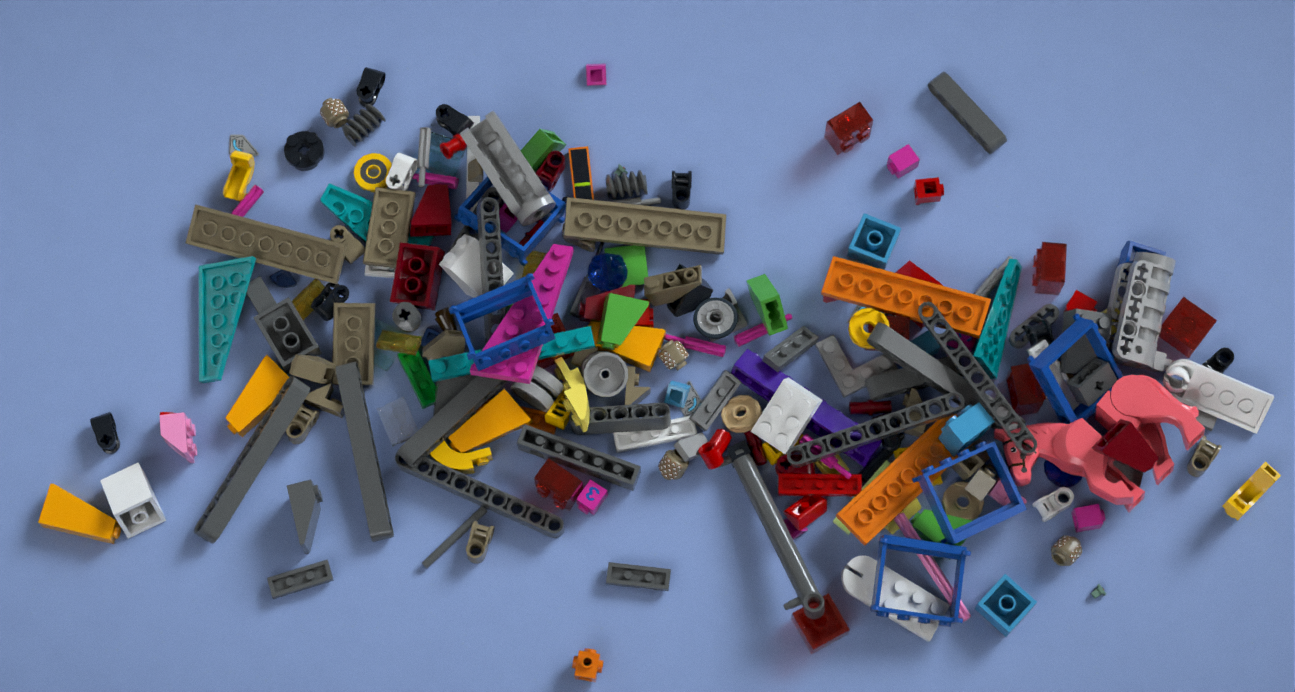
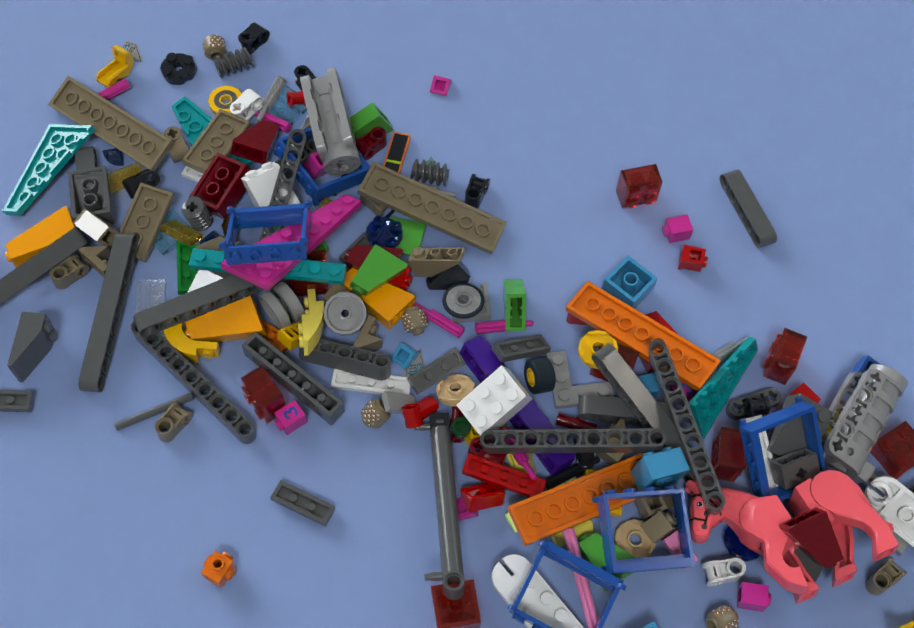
camera: 15 degrees right, 10 degrees down
none -> dark green tile [451,417,471,438]
none -> black wheel [524,357,556,395]

